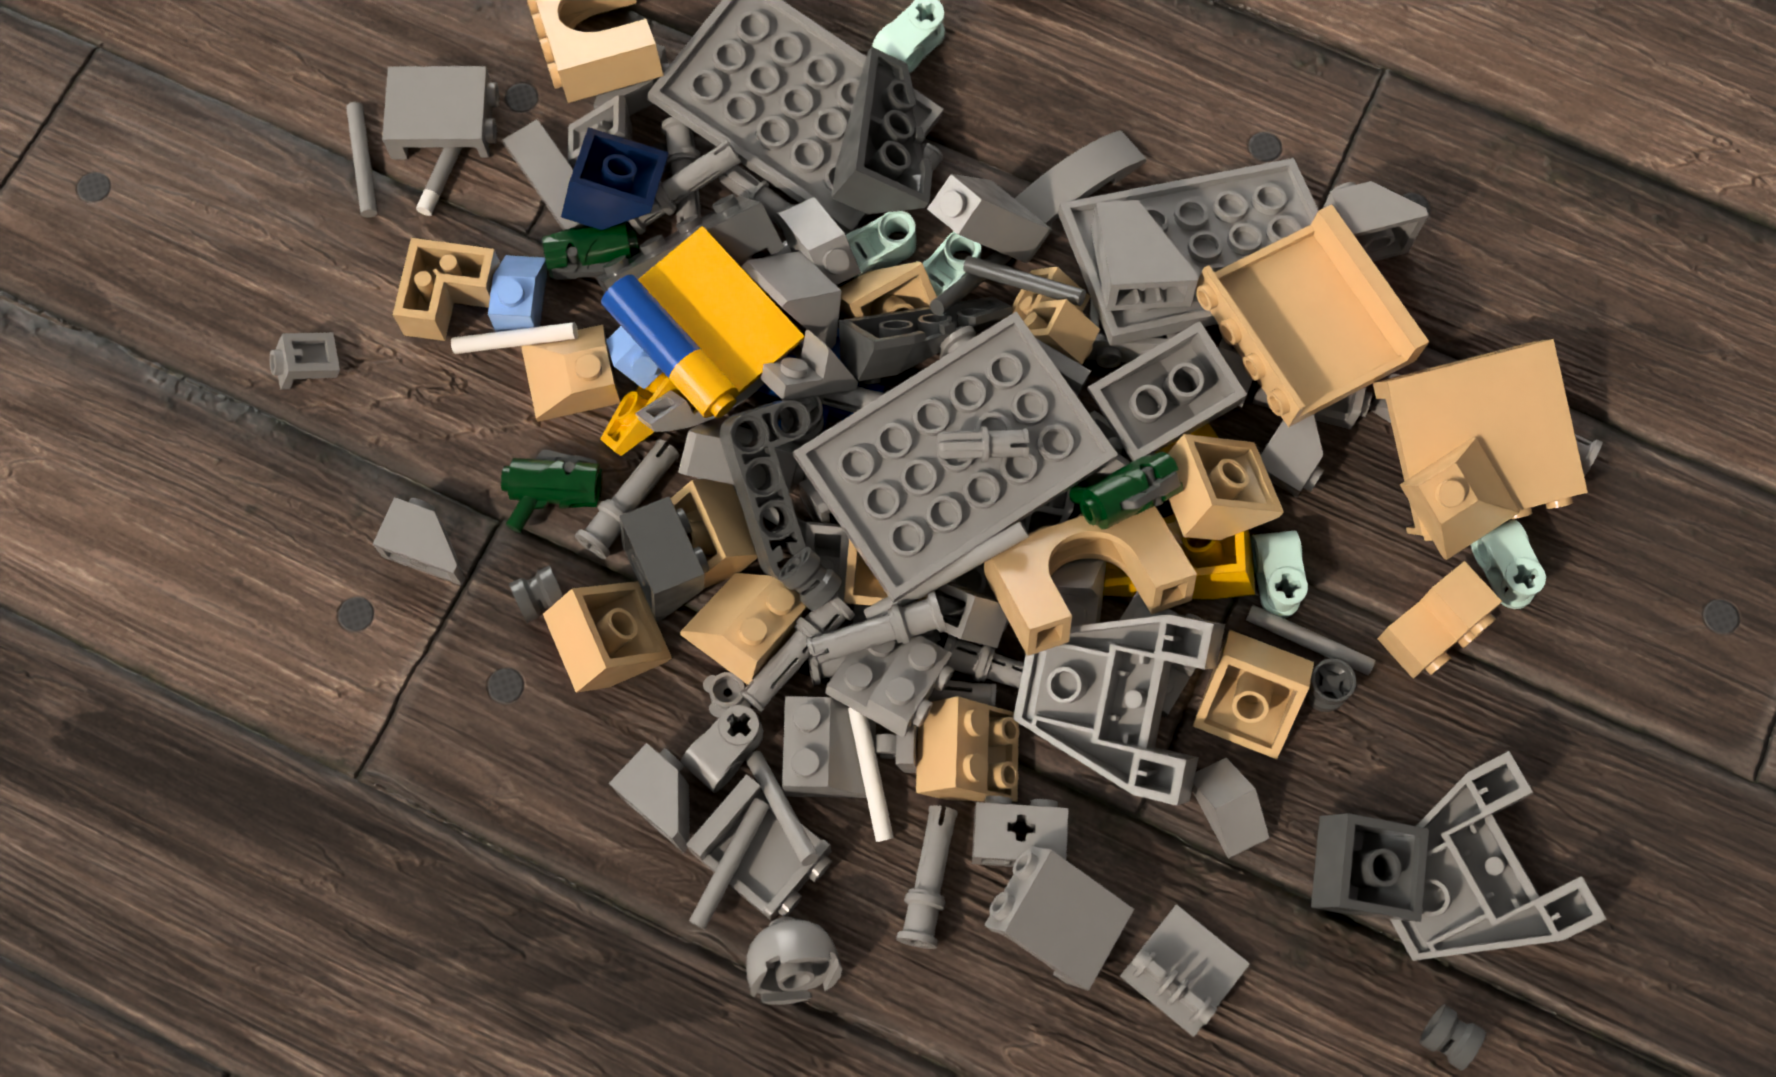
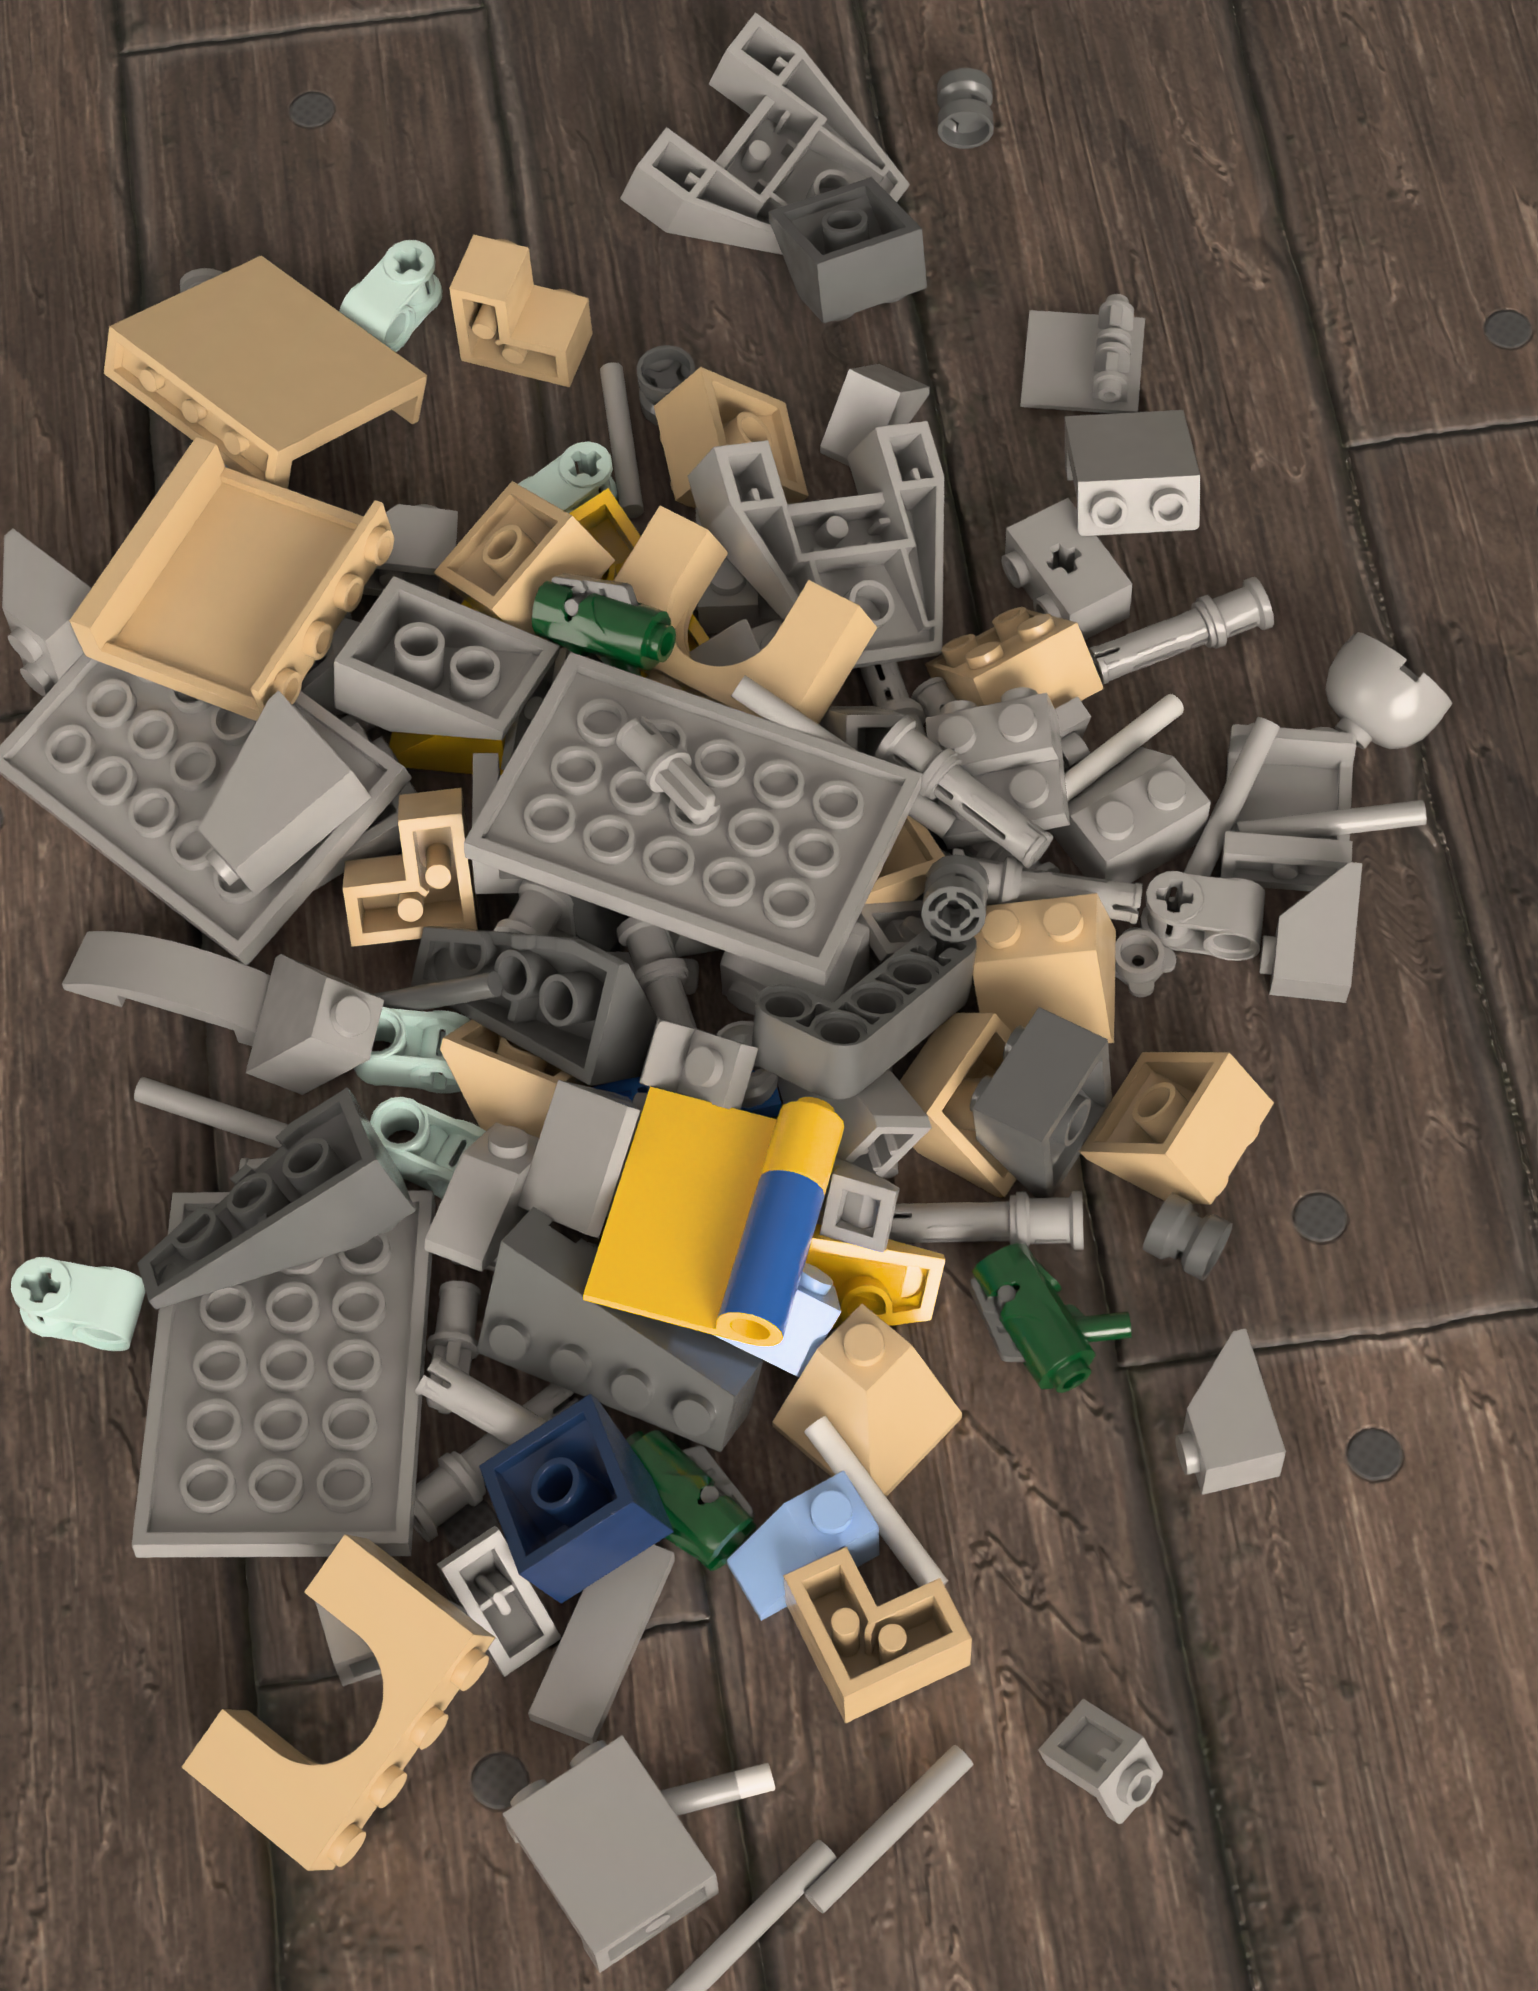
camera: 120 degrees left, 10 degrees down
dark grey bar [963,256,1086,306] -> none
tan slope [1400,438,1520,560] -> none
none -> light grey bar [134,1077,289,1148]
none -> light grey bar [804,1745,973,1914]

